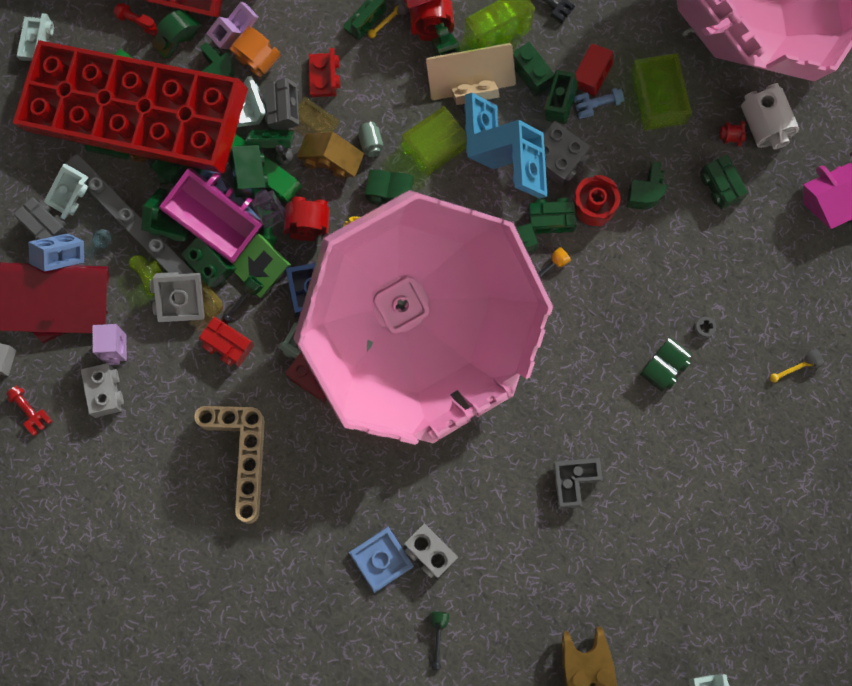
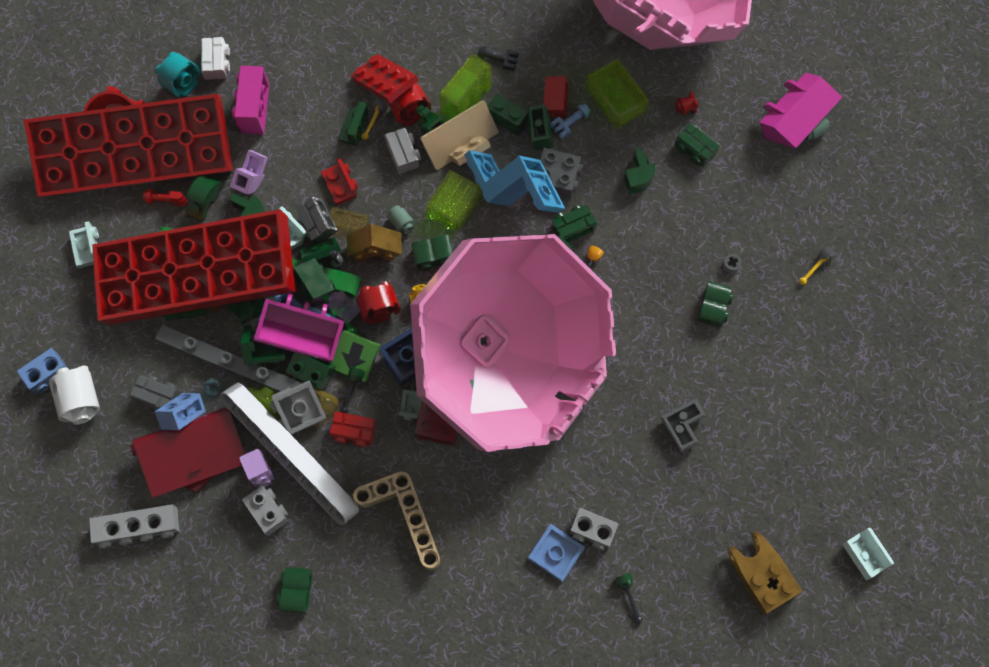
camera: 20 degrees left, 5 degrees down
red hinge [6,386,53,436] -> none
light aqua bracket [44,163,89,220] -> none
orange brick [229,26,281,78] -> none
red brick [573,175,620,226] -> none
white cylinder [741,83,800,149] -> none
none -> light grey beam [220,383,359,525]
none -> dark green brick [276,567,313,614]
none -> light grey brick [384,128,421,174]

